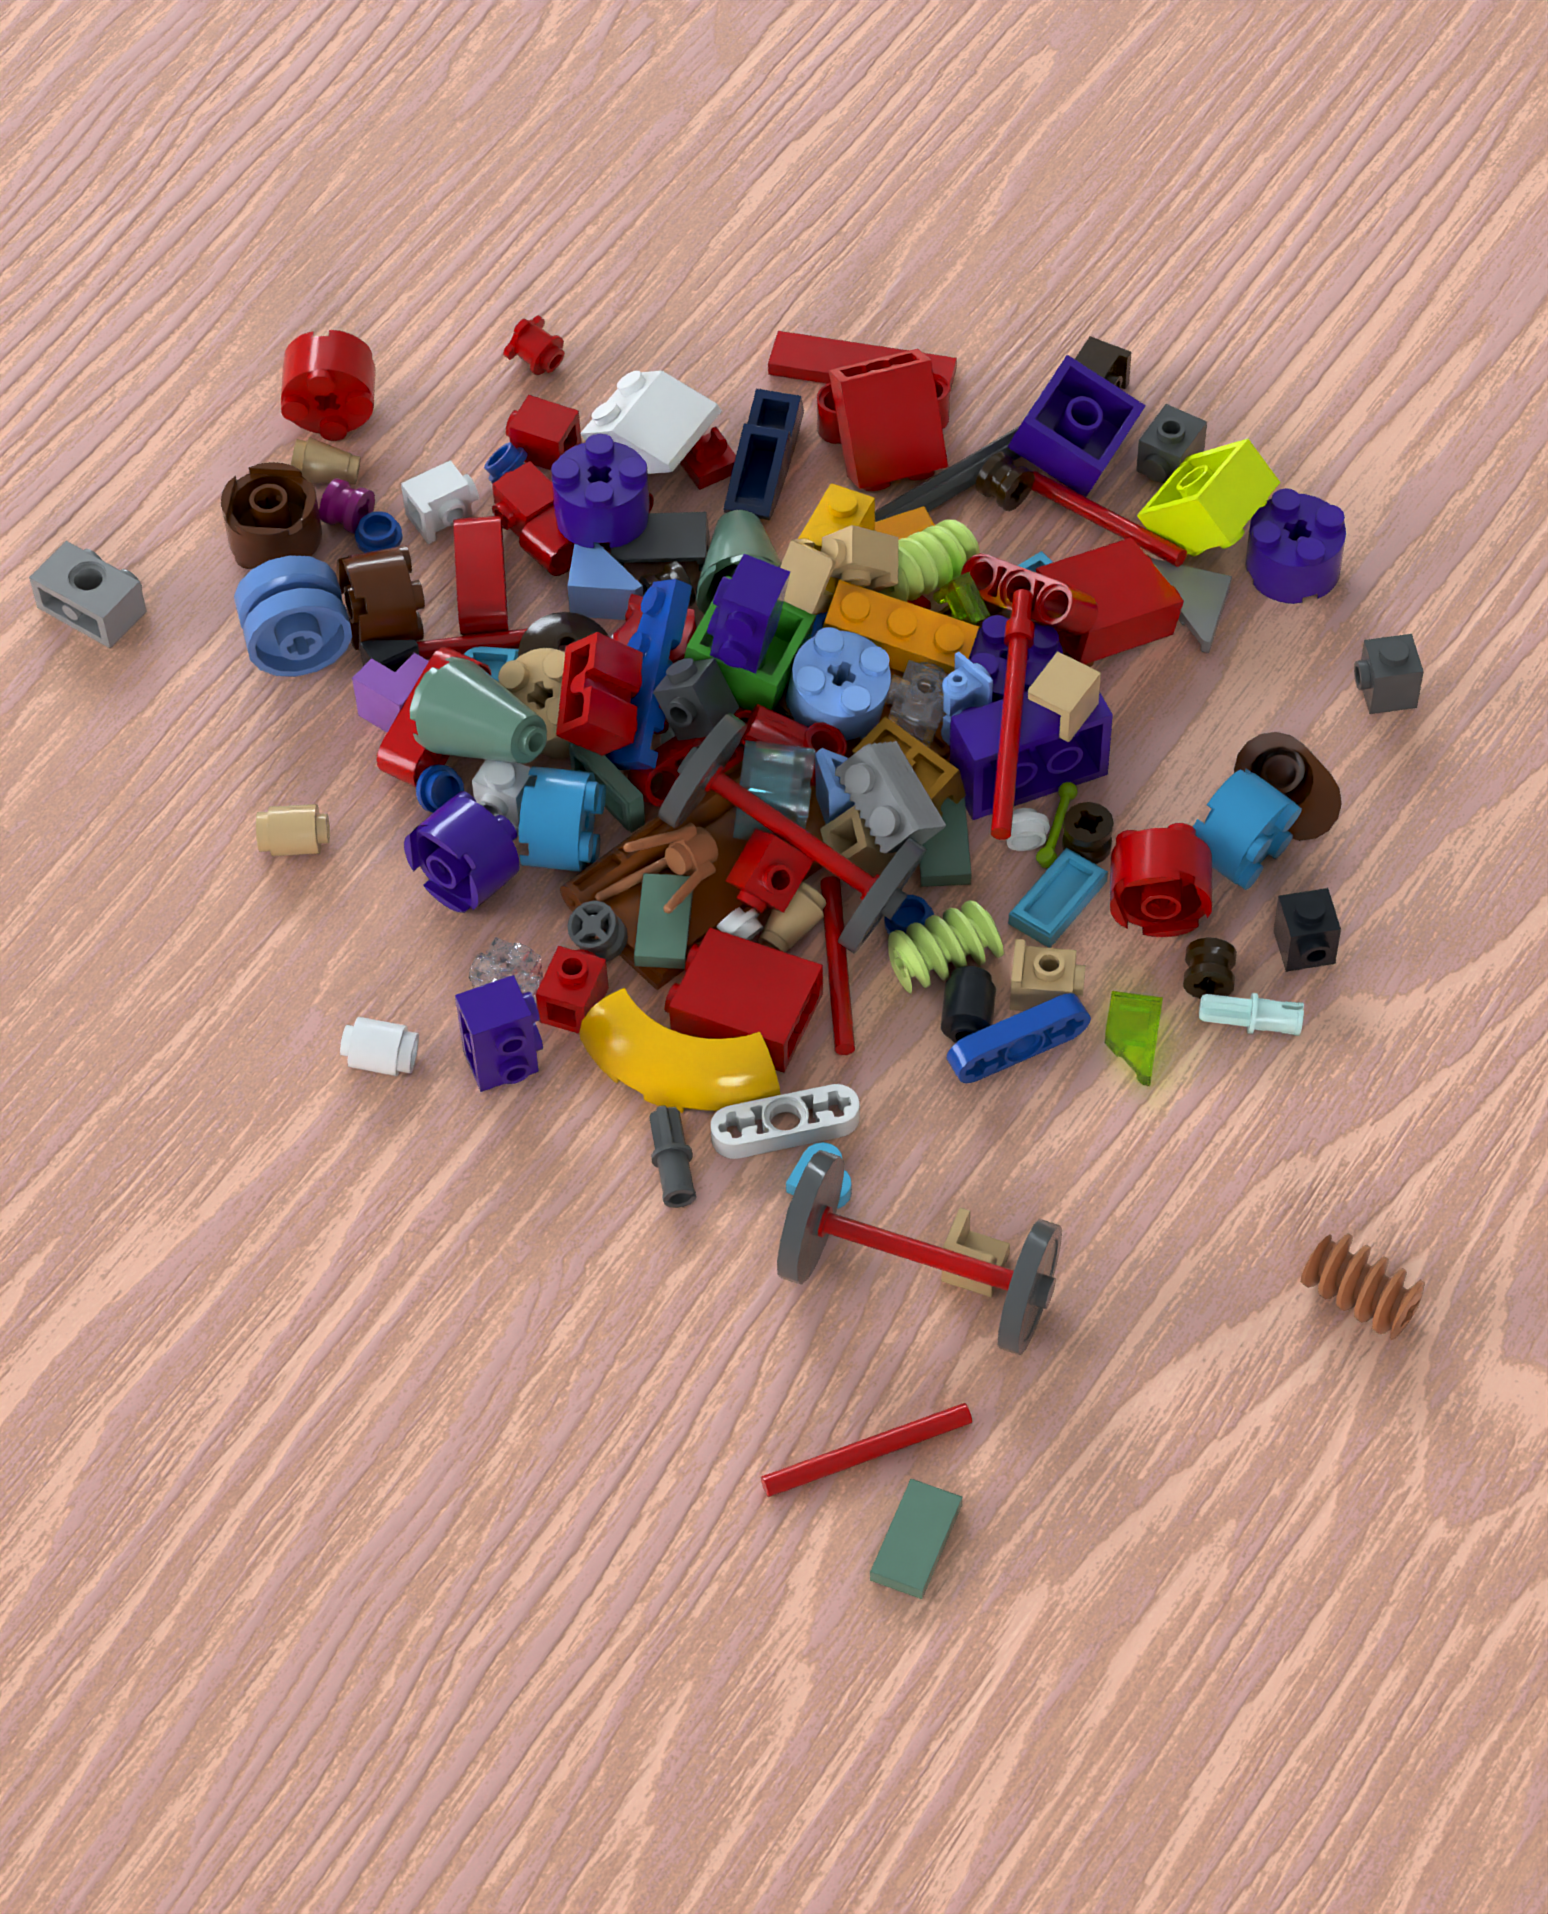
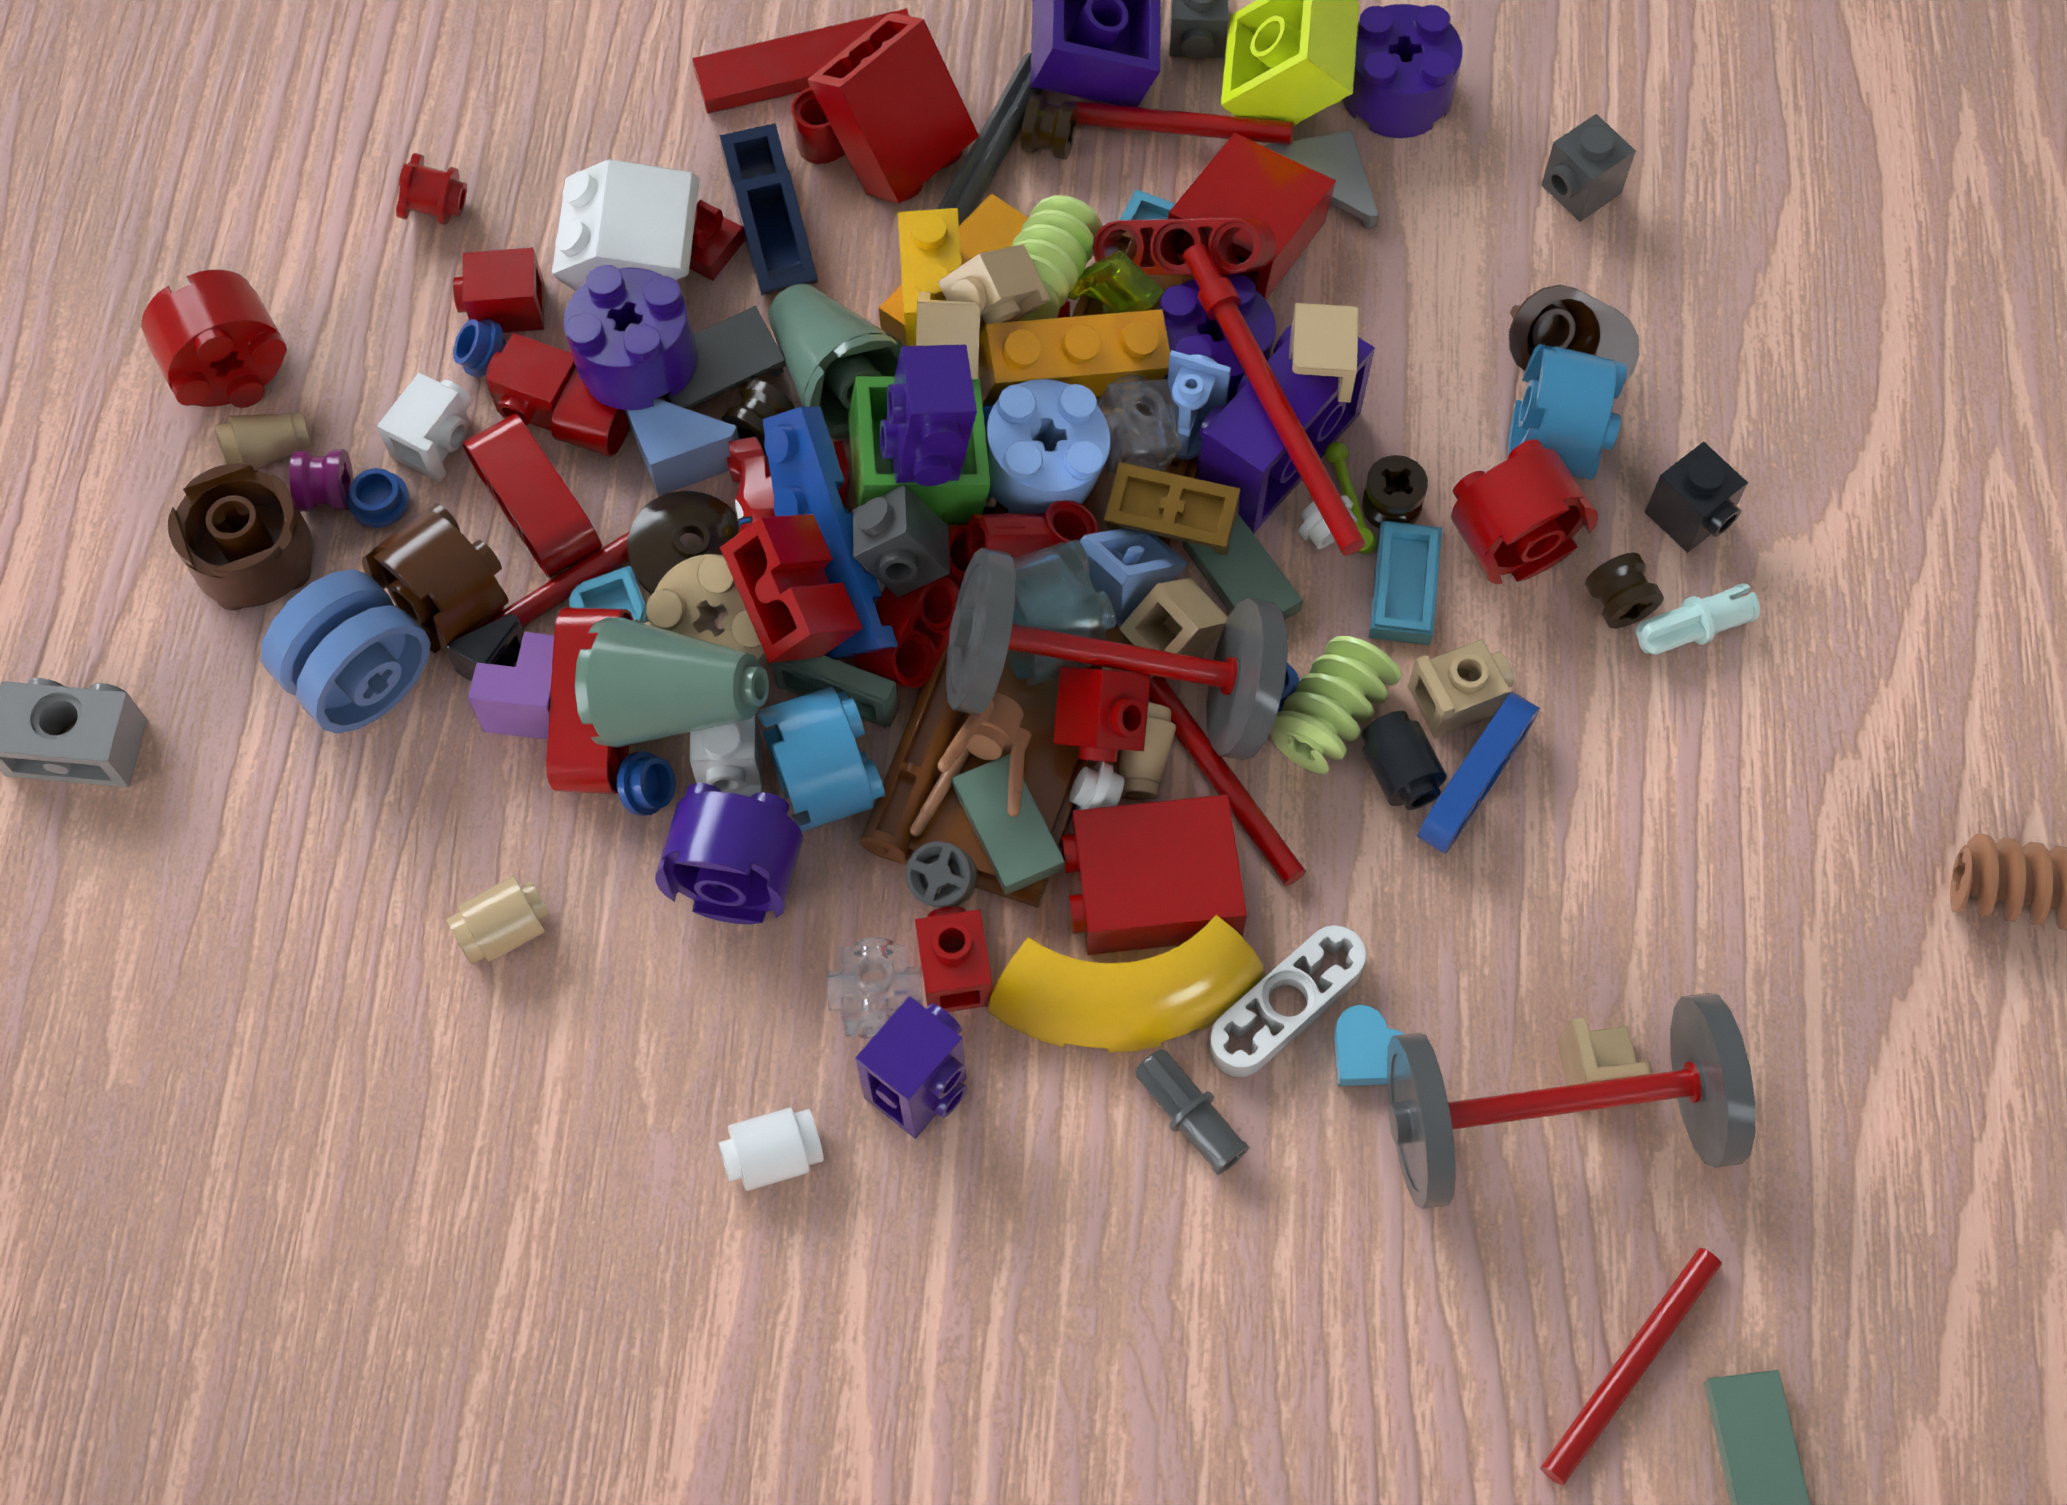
camera: 30 degrees left, 10 degrees up
light grey brick [835,741,946,854] -> none
clear neon green tile [1104,991,1163,1086] -> none

